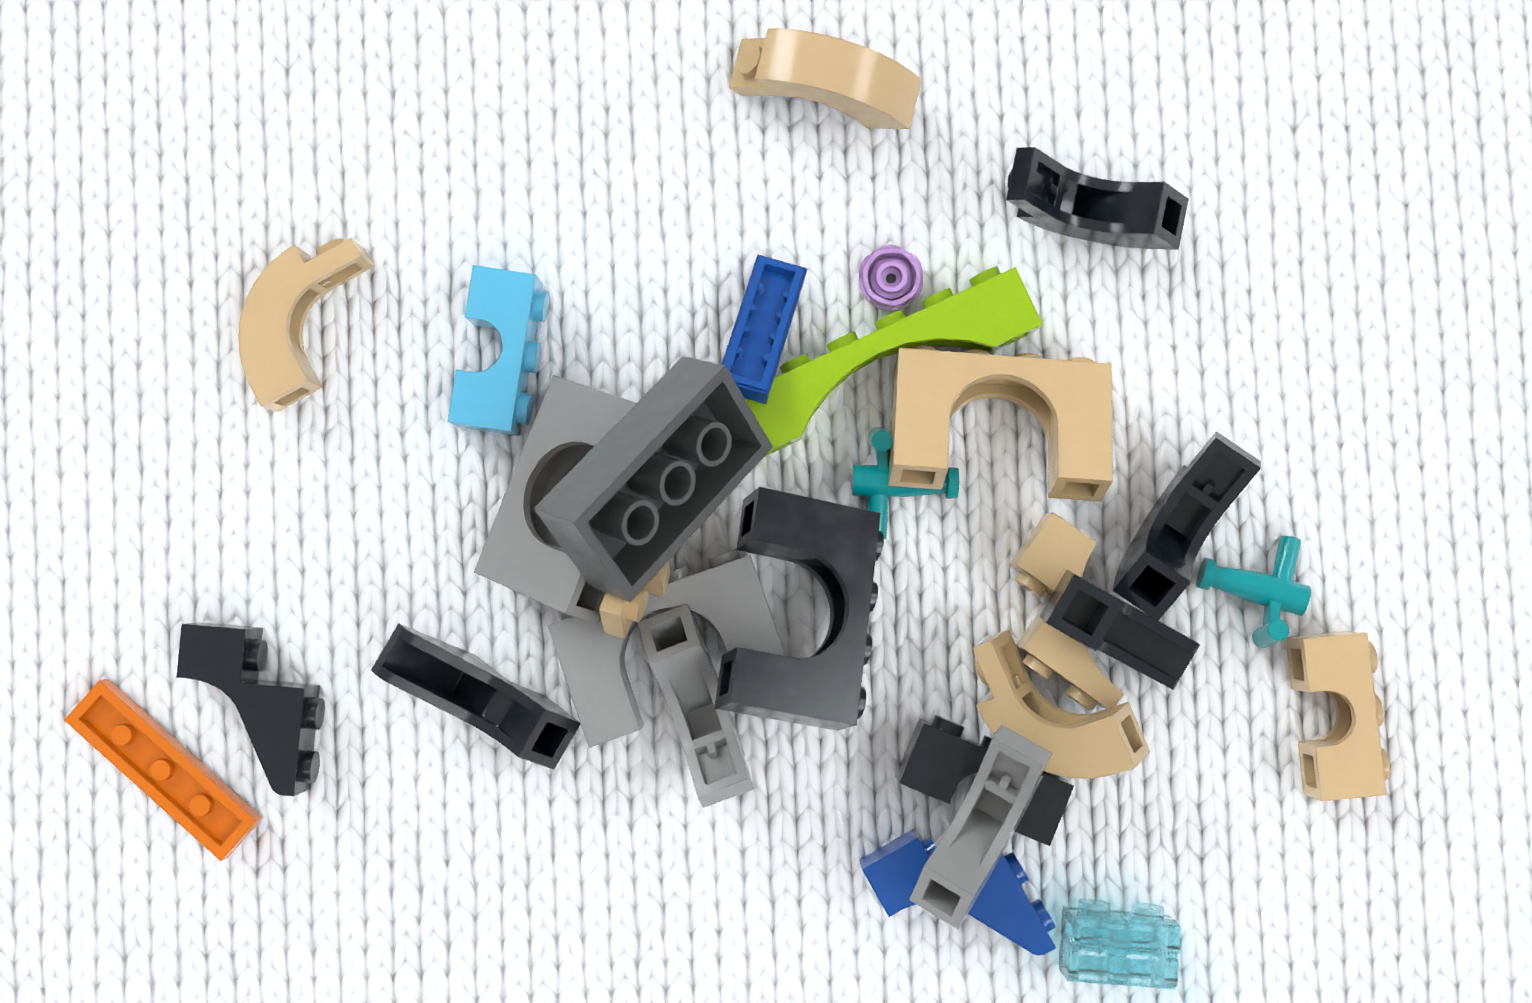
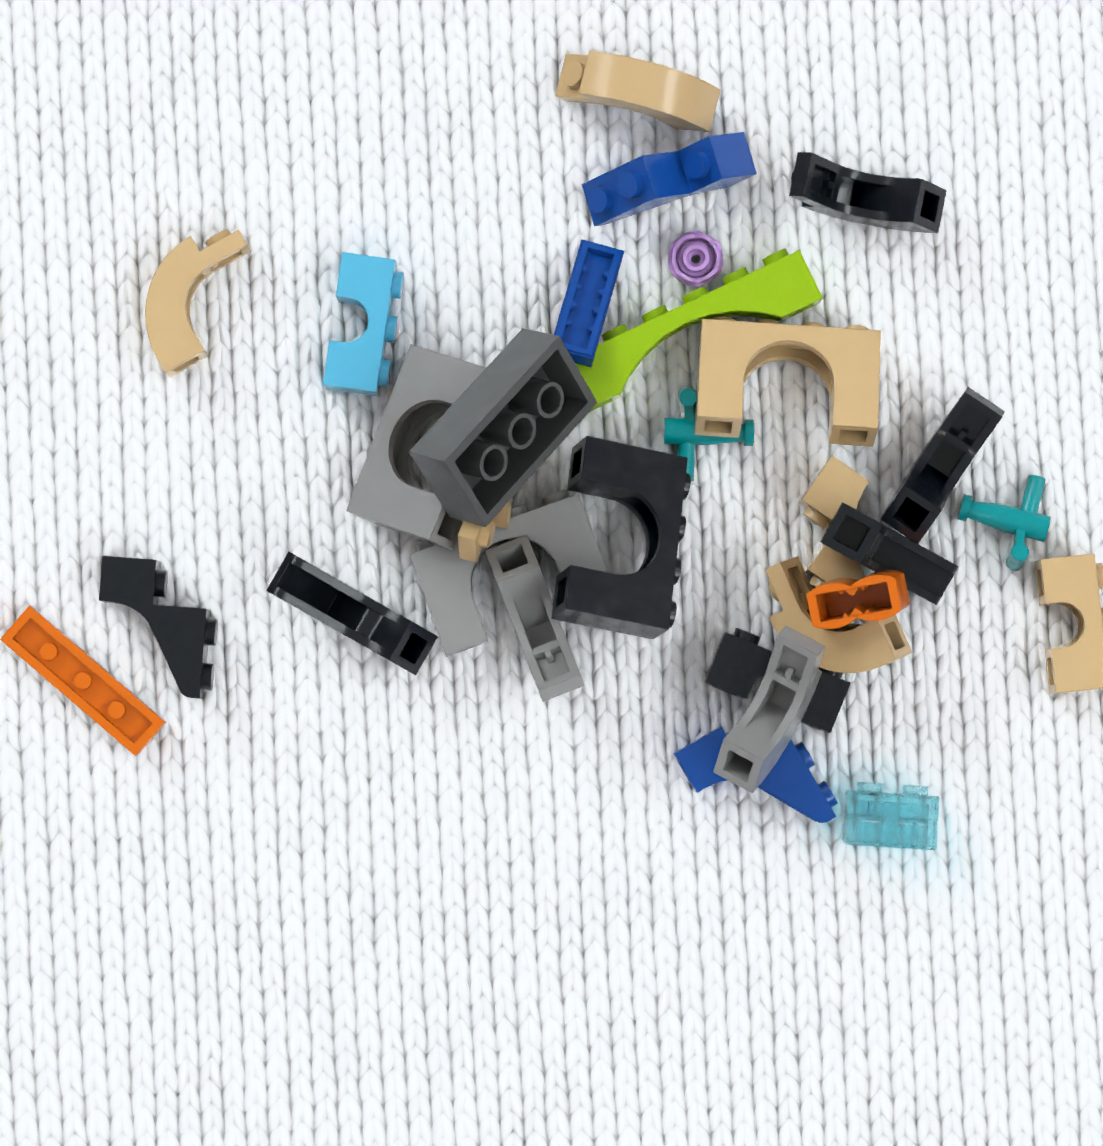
camera: 10 degrees left, 0 degrees up
none -> blue arch [581,132,757,227]
none -> orange brick [806,570,910,629]

